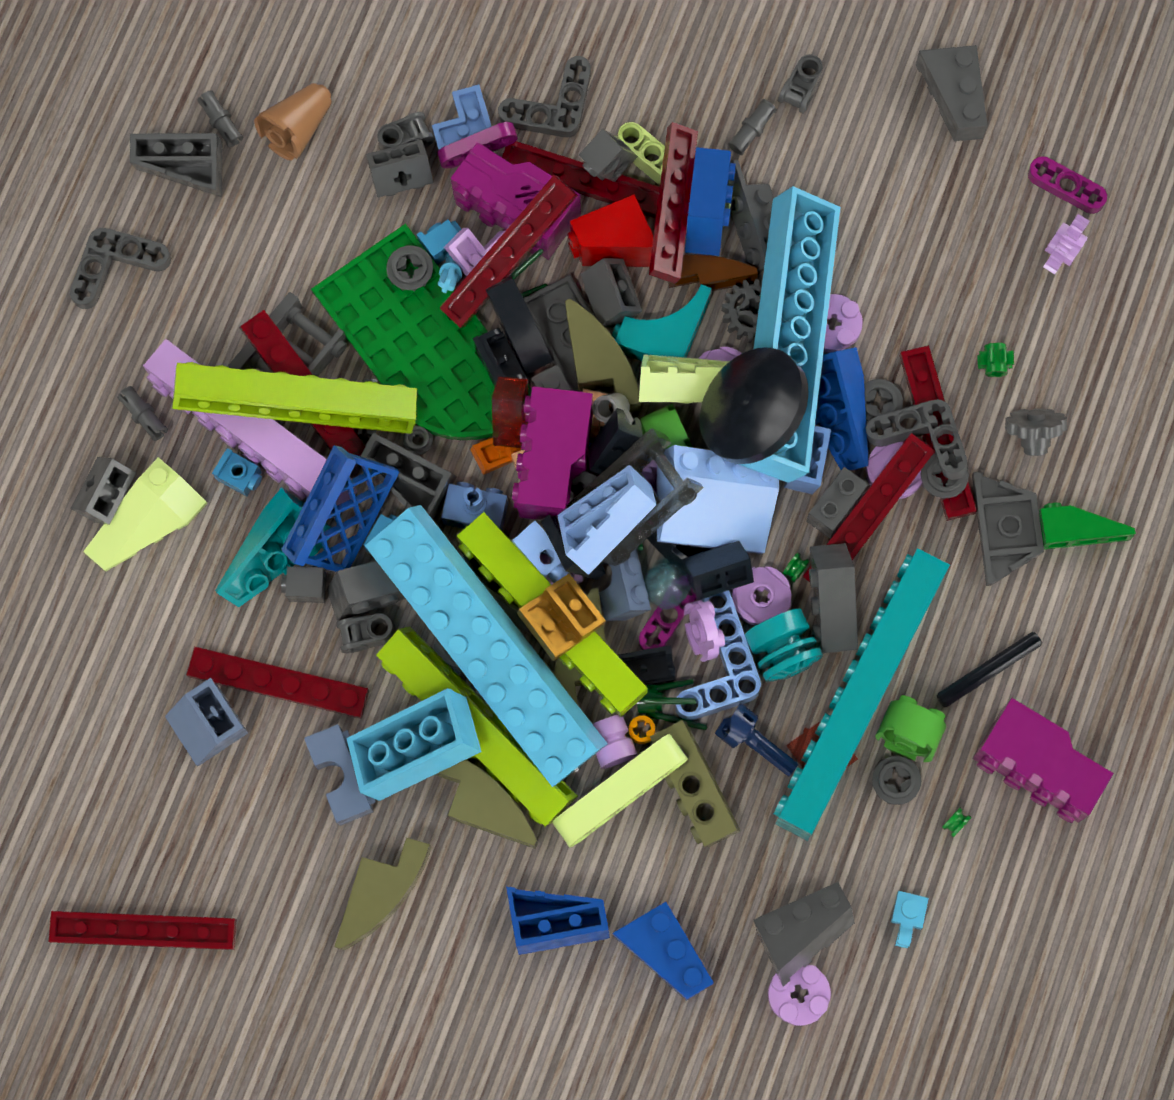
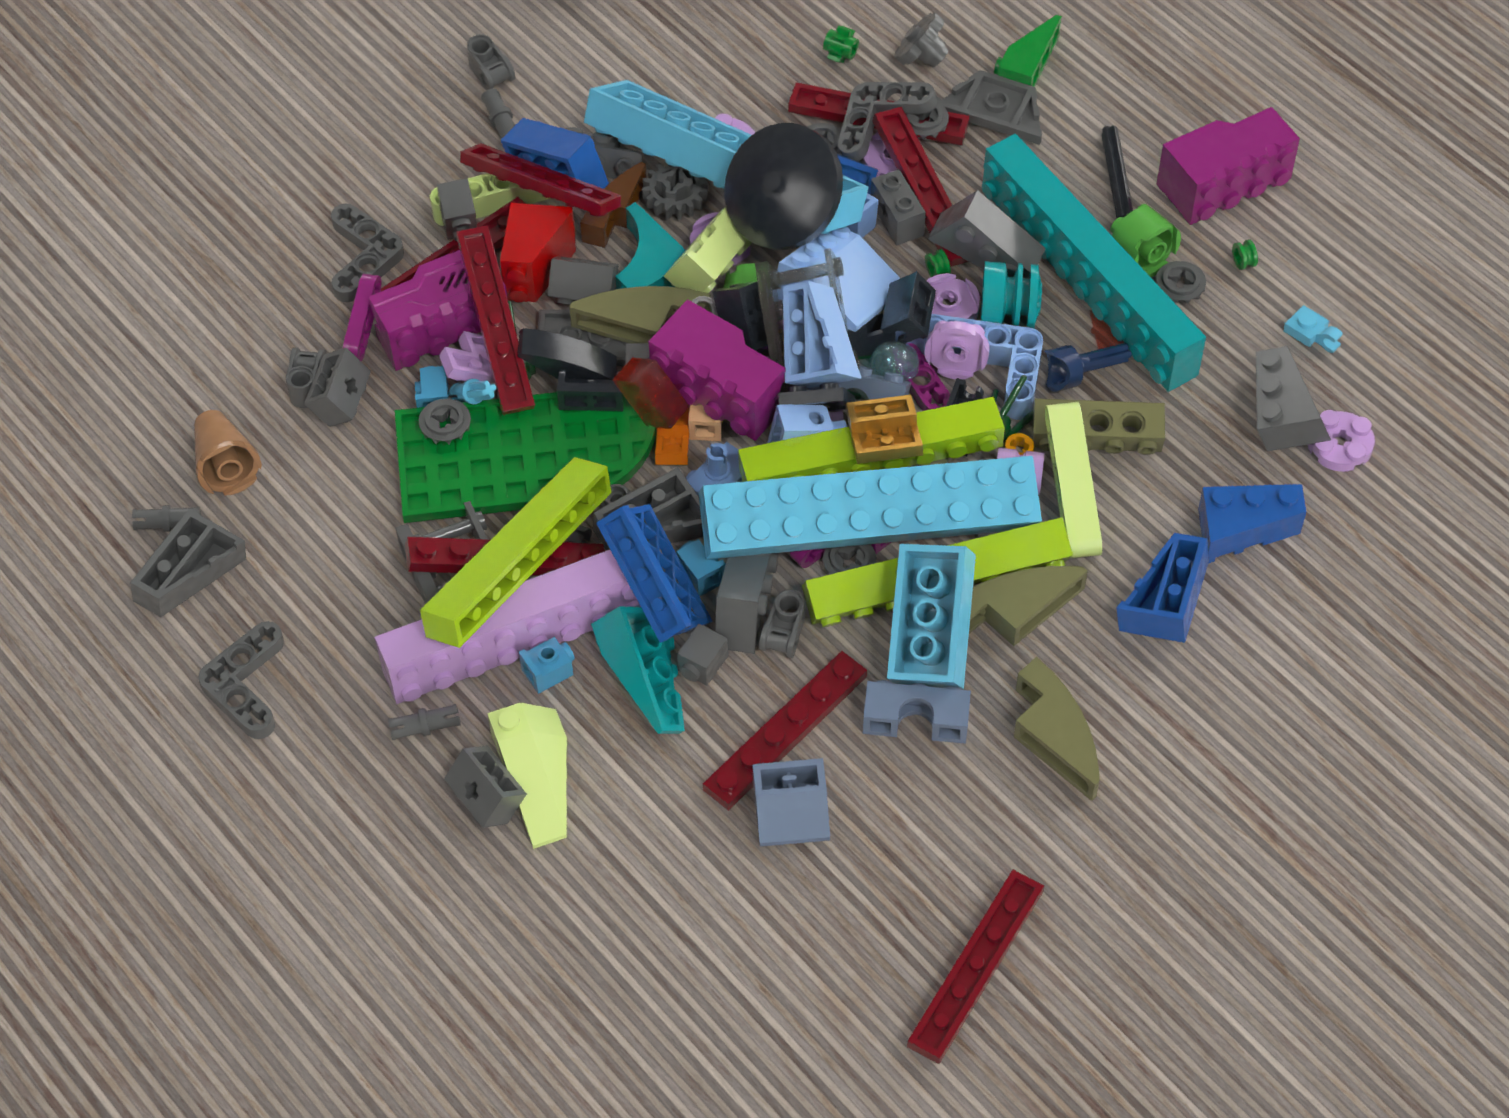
camera: 65 degrees left, 20 degrees down
medium blue plate [432,85,492,150] -> none

